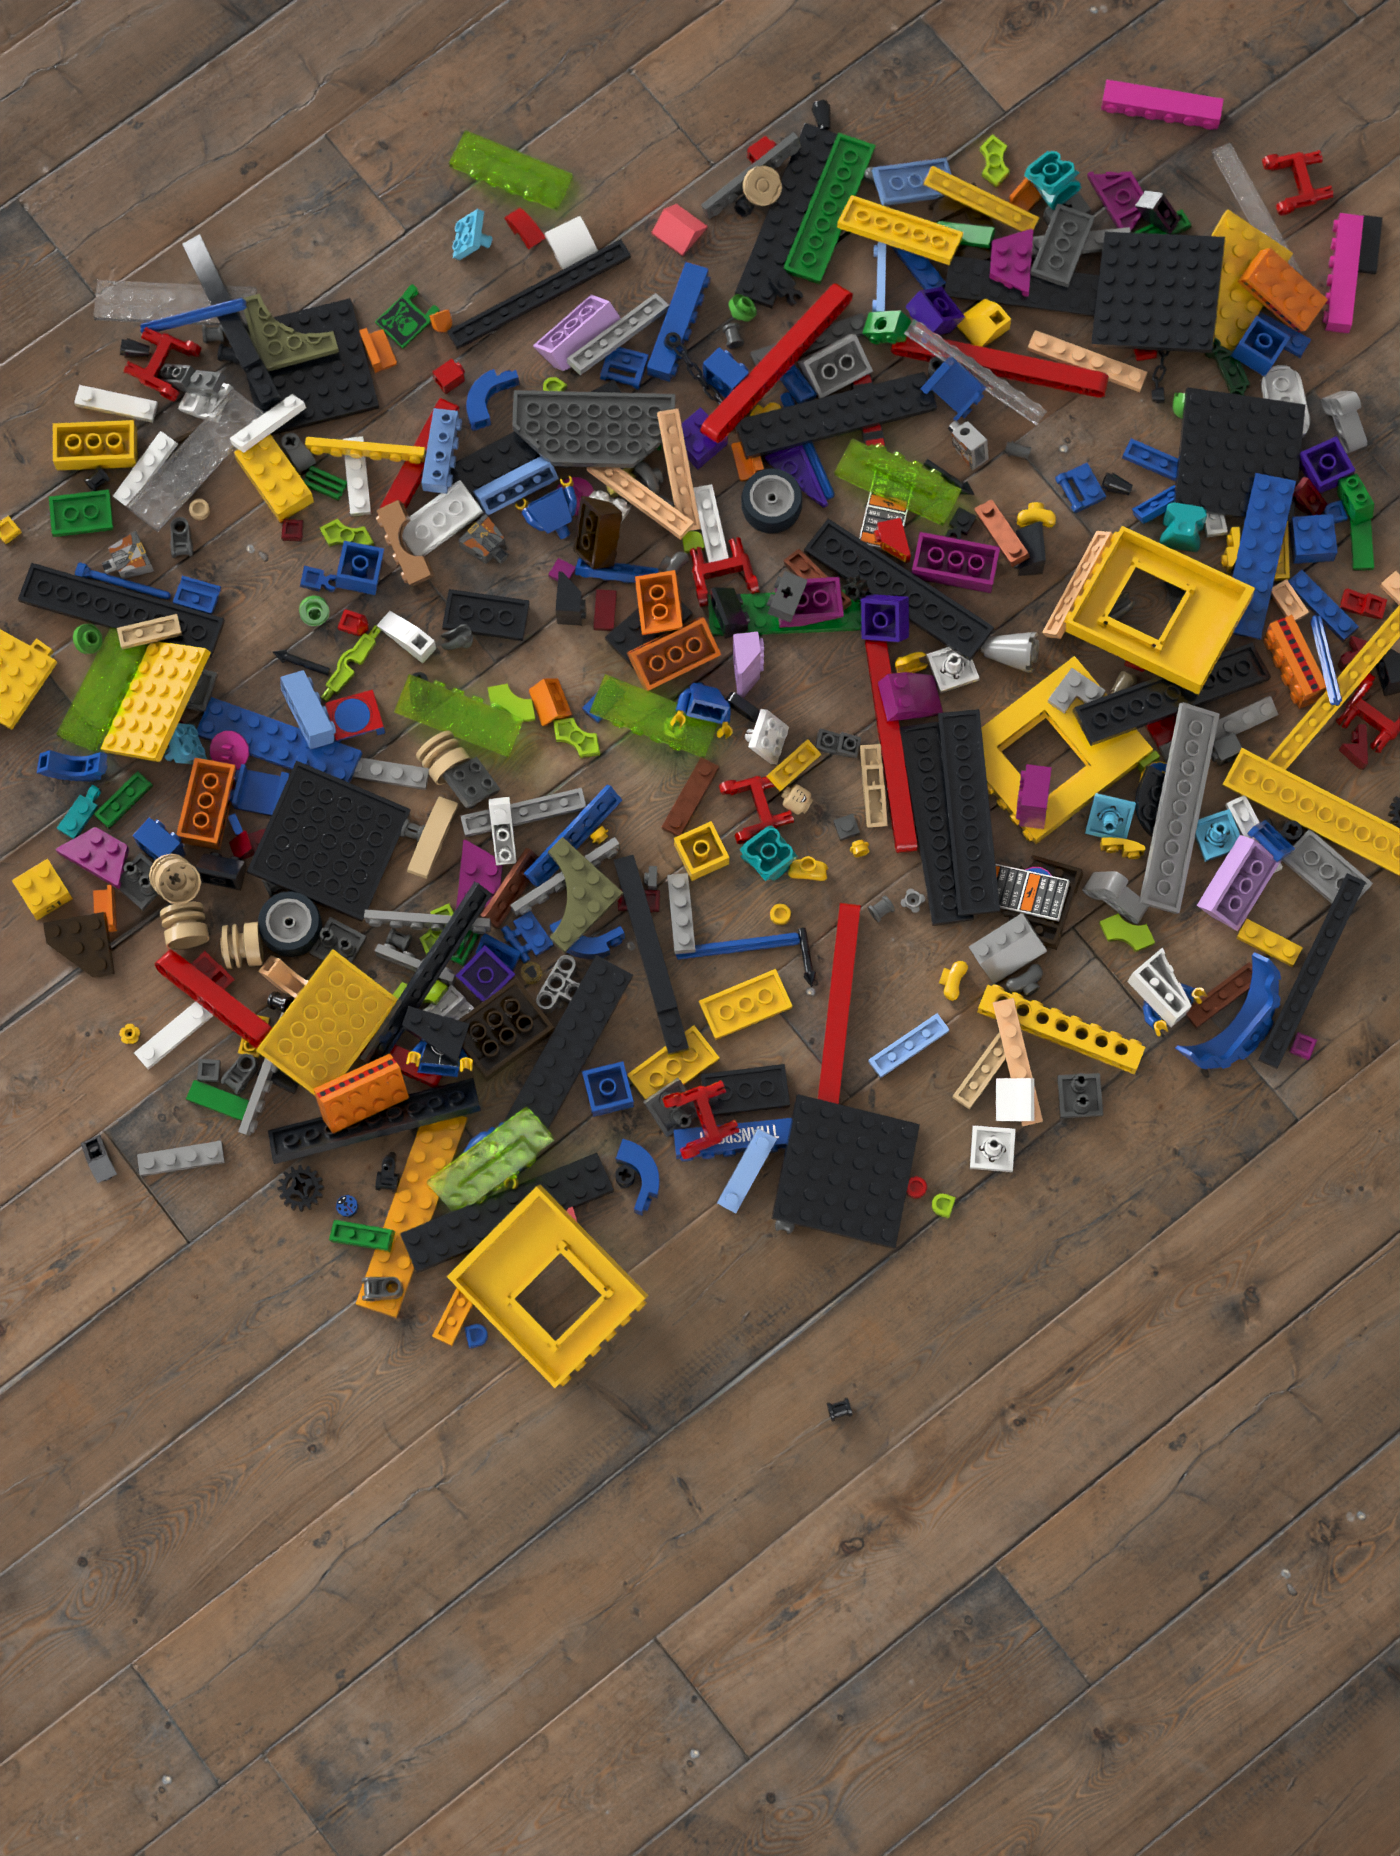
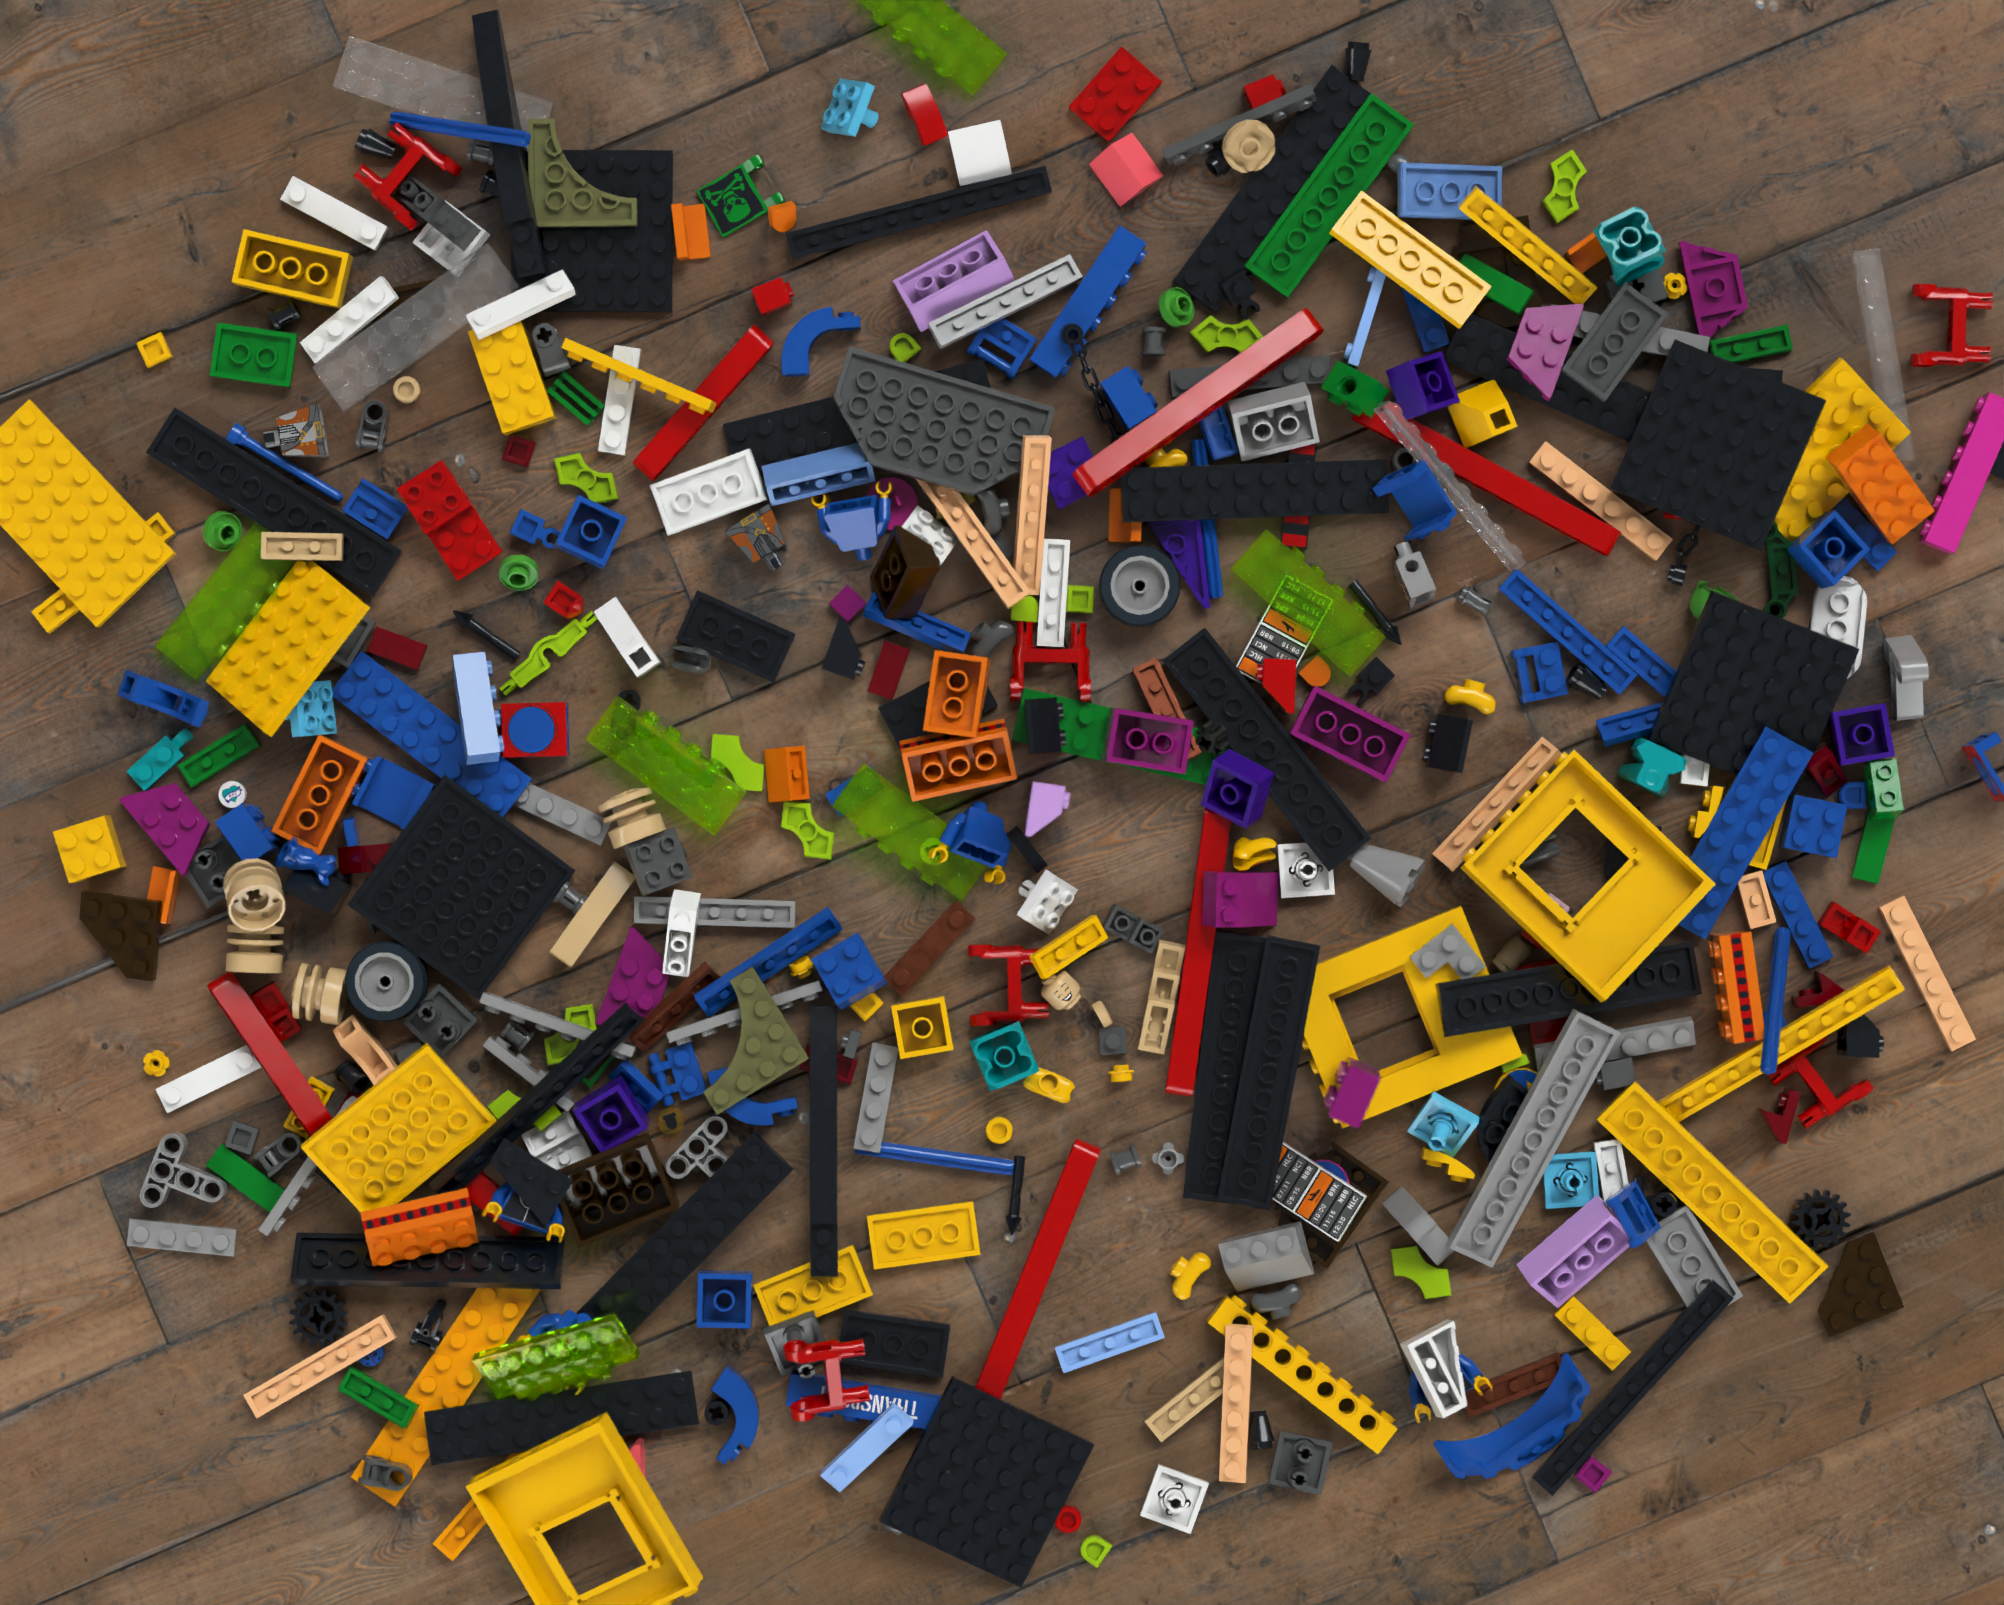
camera: 15 degrees right, 15 degrees up
black slope [81,1135,117,1183] -> none
dark pink piece [210,731,249,770] -> none
medium nougat arch [376,500,435,586] -> none
medium blue brick [422,408,462,494] -> none
blue tile [464,1324,488,1349] -> none
dark grey brick [767,571,808,623] -> none
plate [974,499,1030,567] -> none
white slope [996,1078,1034,1121] -> none
dark pink brick [1101,79,1224,129] -> none
black slope [1135,190,1181,234] -> none
none -> light grey beam [140,1132,228,1208]
none -> white tile [219,781,247,808]
none -> light nougat plate [243,1314,397,1418]
none -> blue animal [275,837,336,887]
none -> dark red tile [367,626,428,670]
none -> red piece [397,460,504,581]
none -> blue brick [811,932,888,1010]
none -> yellow tile [850,992,884,1022]
none -> lime tile [1066,585,1094,614]
none -> red plate [1068,46,1162,143]
none -> tan tile [1092,1000,1113,1028]
none -> lime tile [1190,315,1263,353]
none -> black cone [1248,1410,1275,1450]
none -> orange tile [1298,655,1331,687]
none -> blue plate [1498,568,1637,695]
none -> yellow plate [1663,273,1688,299]

